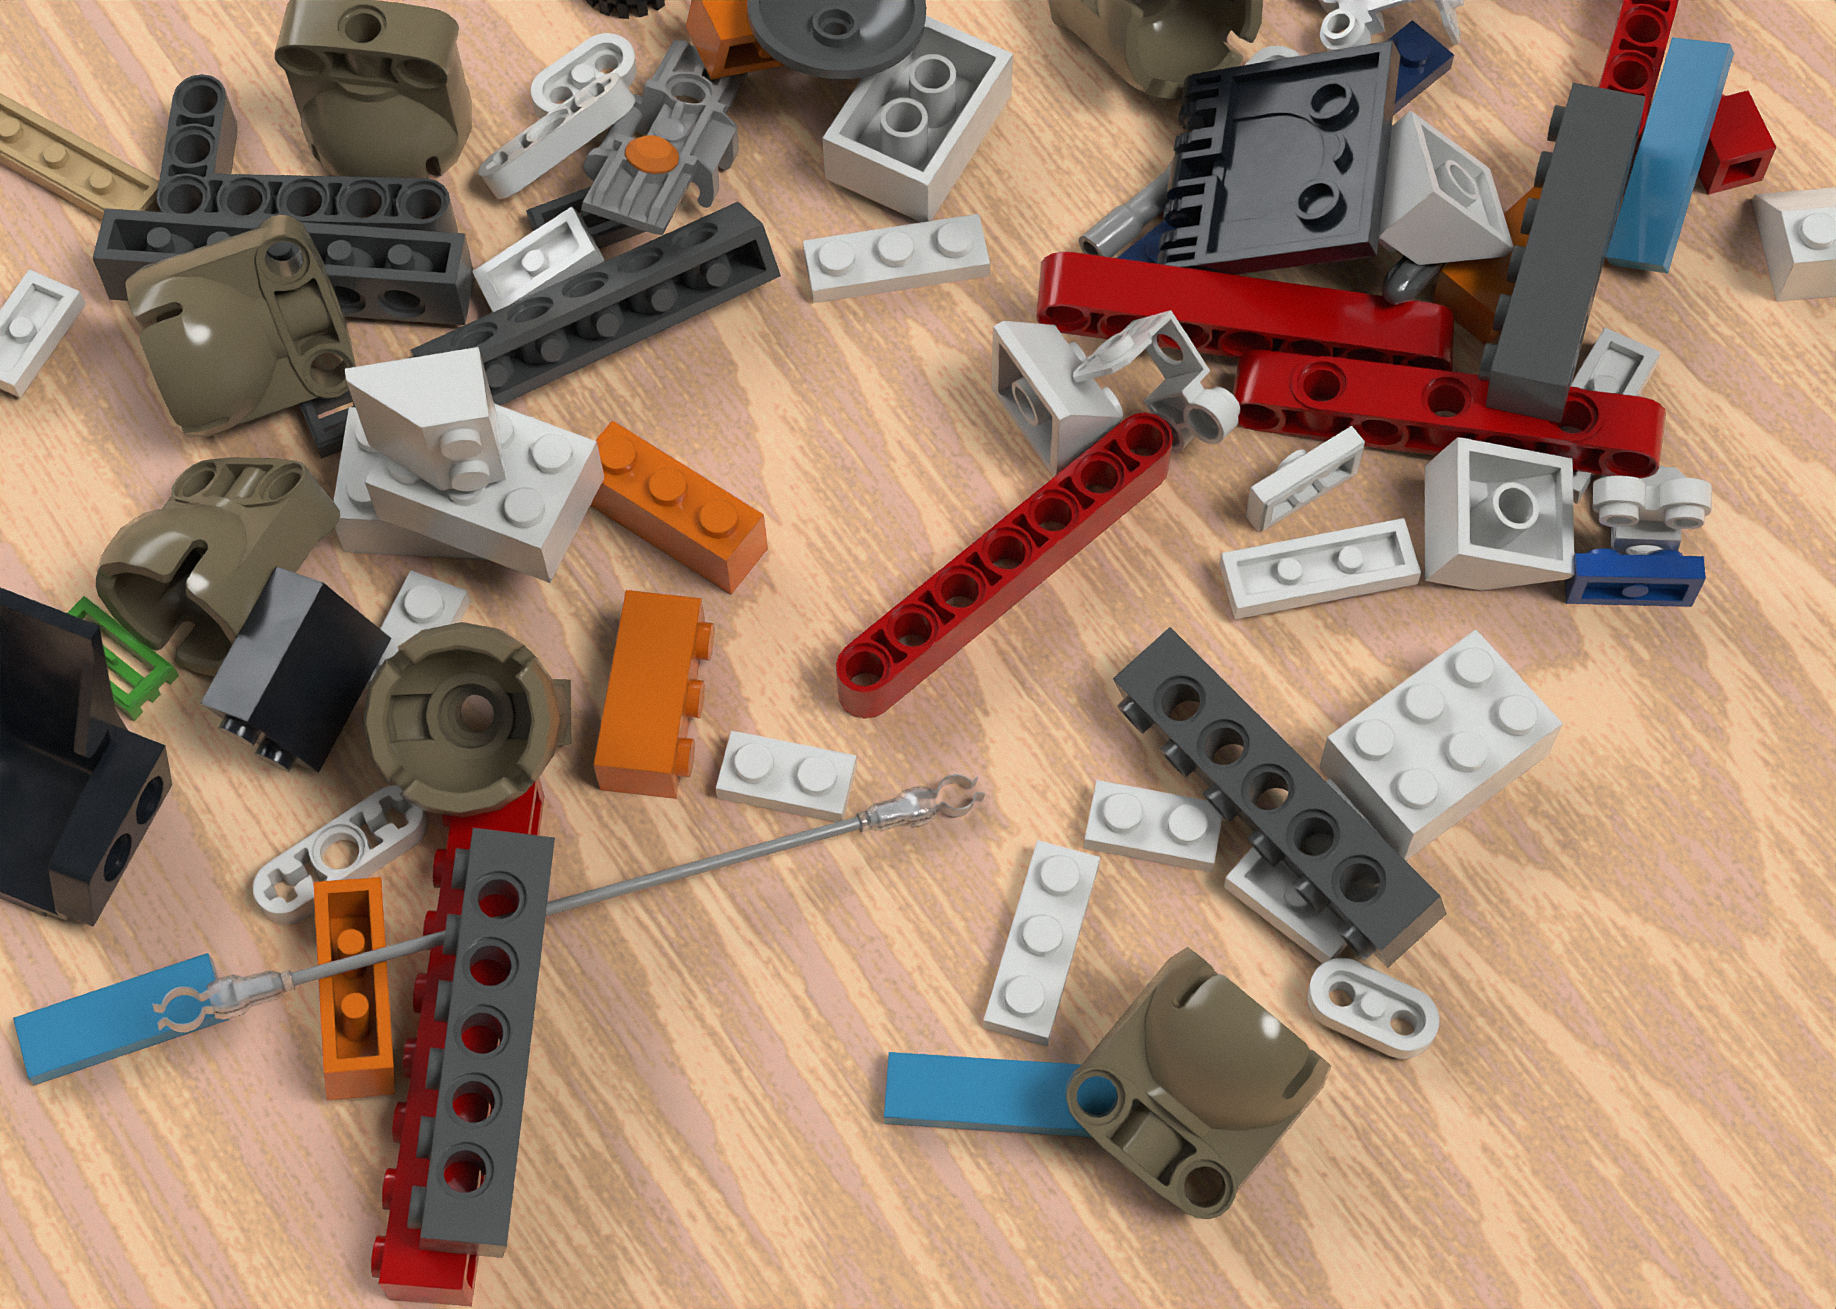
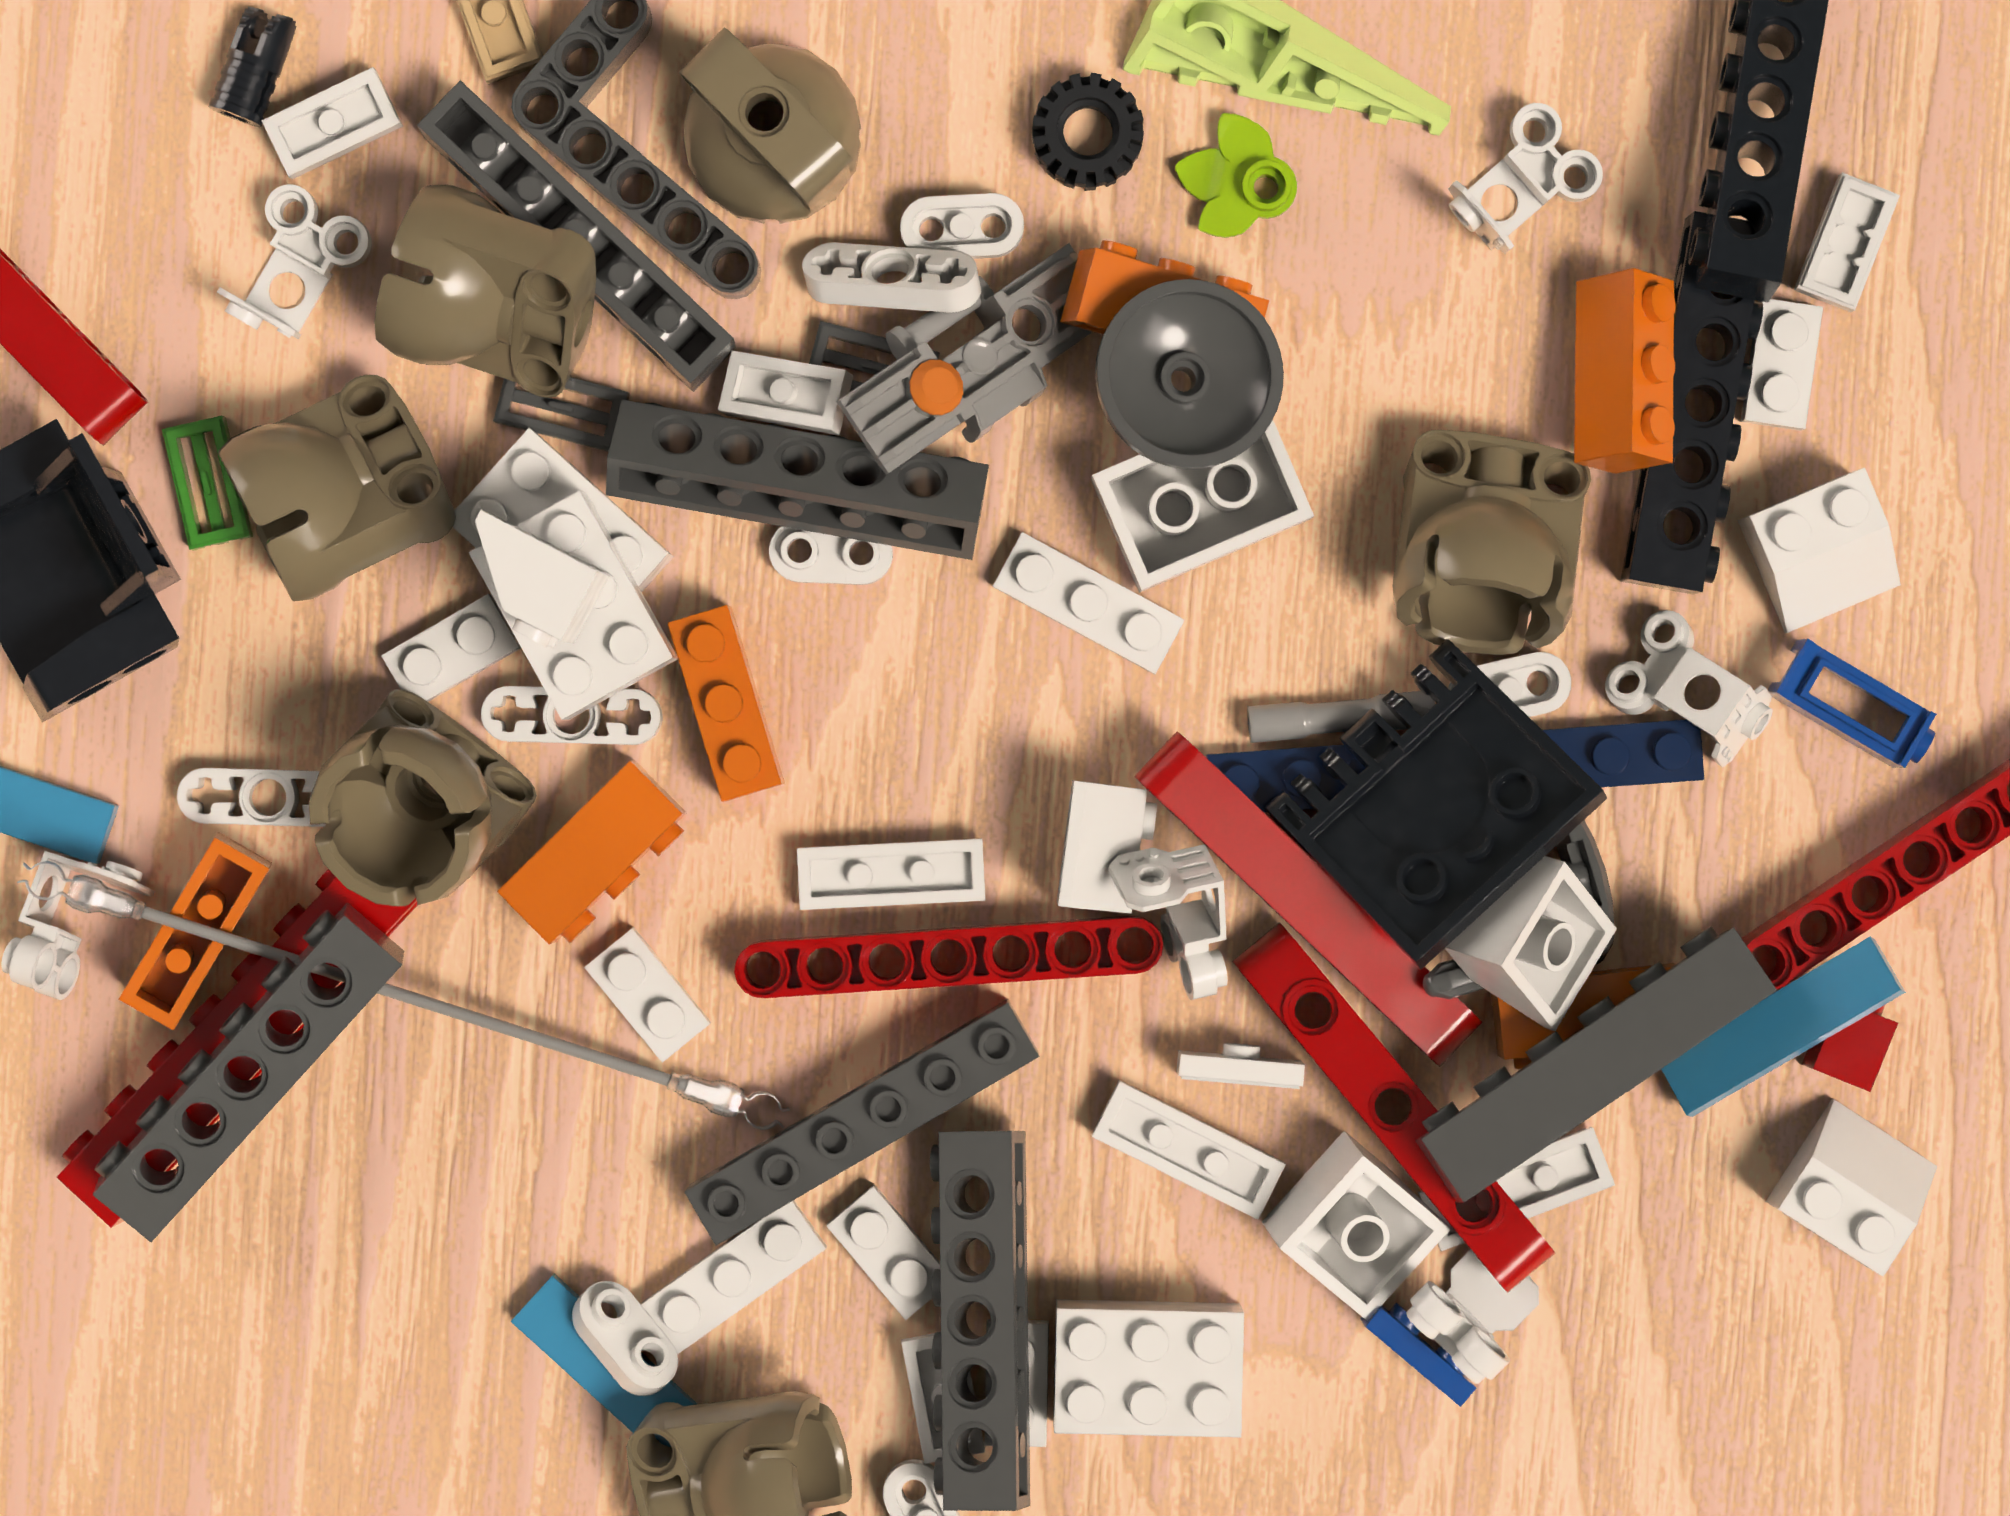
camera: 30 degrees right, 25 degrees up
black brick [200,566,392,773] -> none
none -> white piece [1,851,155,1000]
none -> white piece [217,184,372,340]
none -> white beam [481,686,663,745]
none -> white plate [572,1281,678,1396]
none -> dark grey brick [684,999,1040,1245]
none -> white plate [769,526,893,585]
none -> white plate [797,838,986,910]

